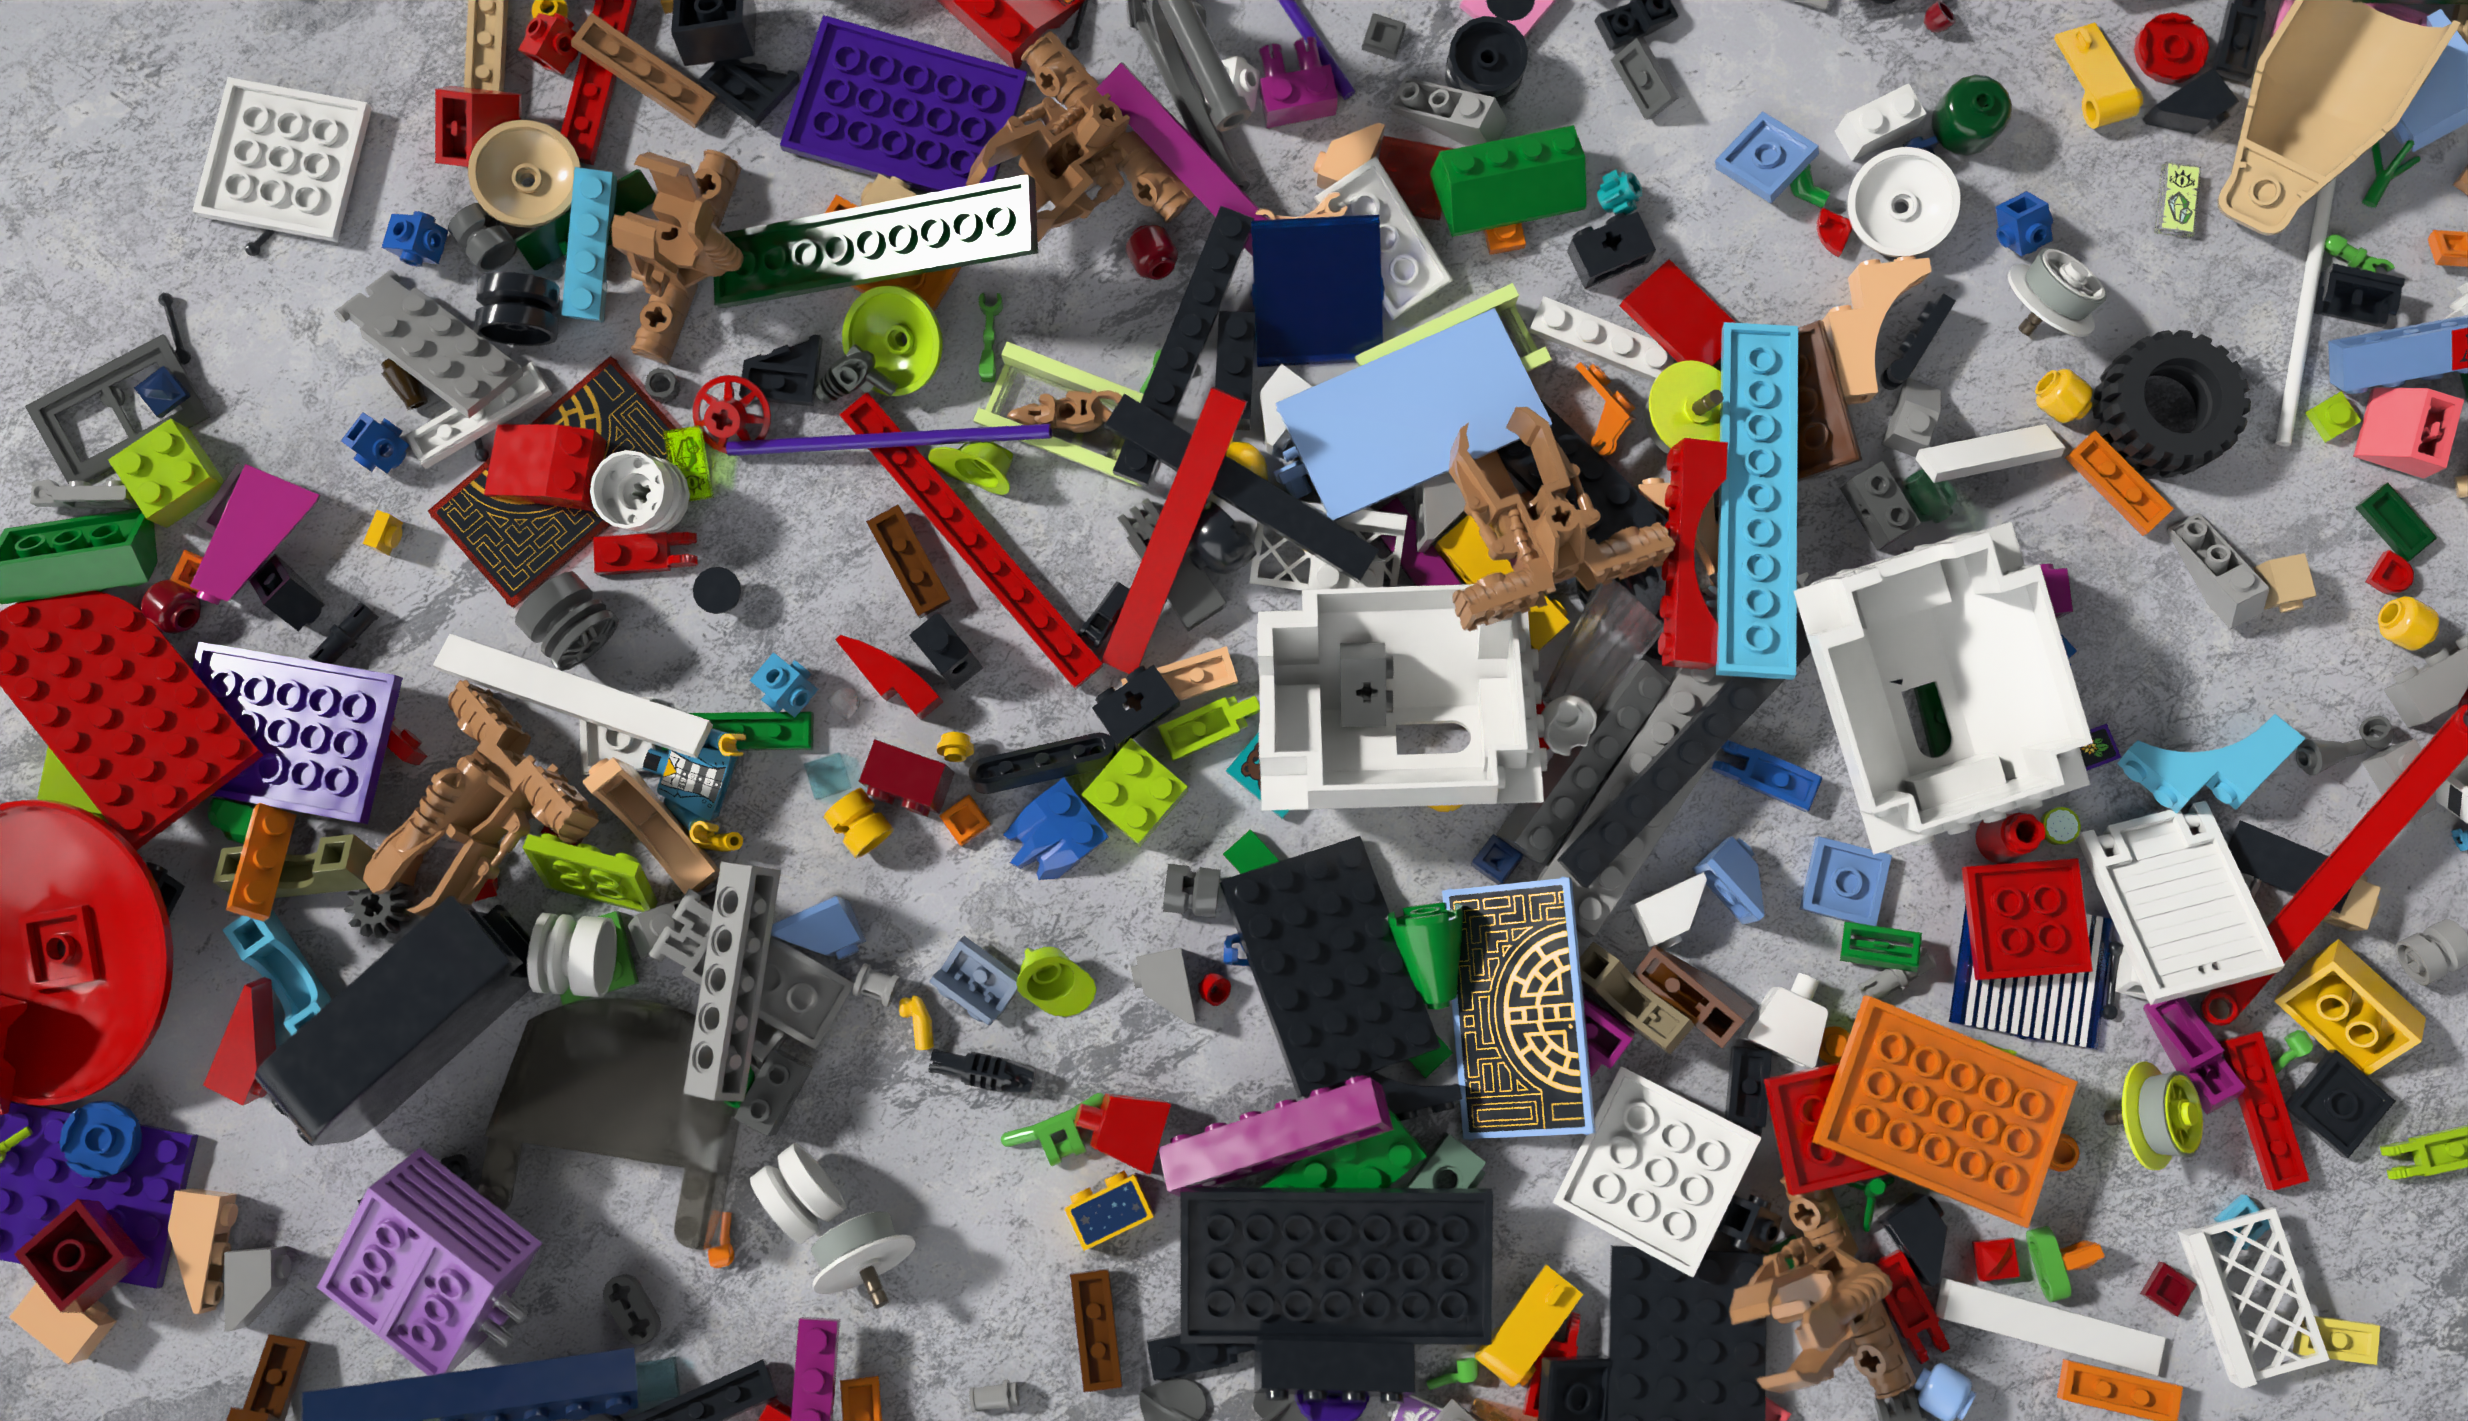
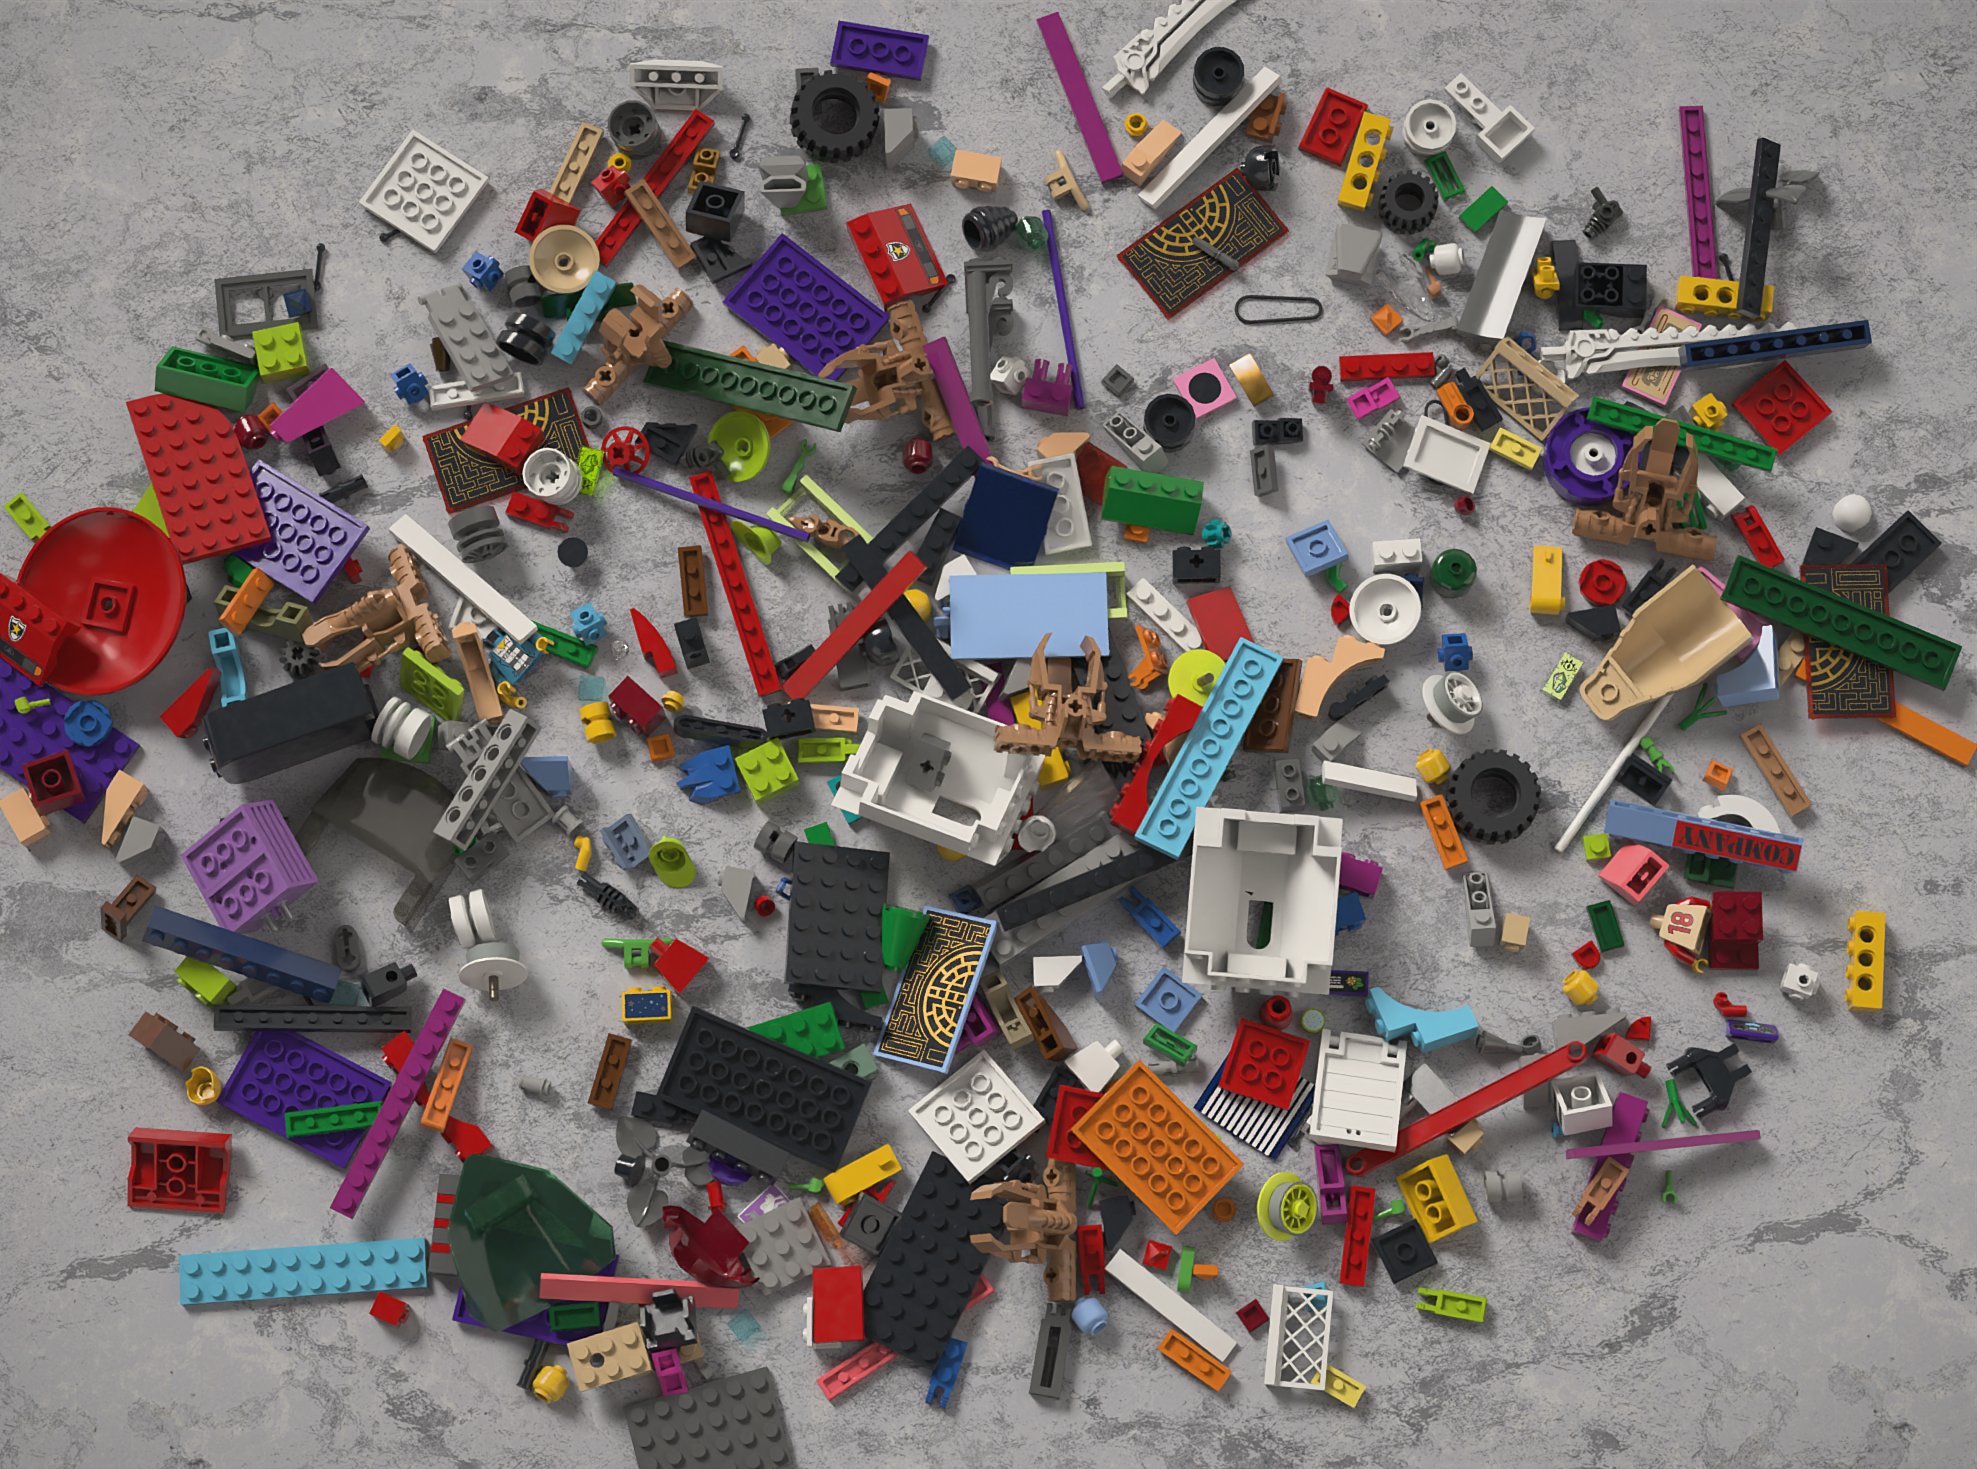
camera: 25 degrees right, 5 degrees down
orange hand [708,1212,735,1268] -> none
magenta brick [1158,1076,1394,1197] -> none
none -> black torso [361,962,418,1007]

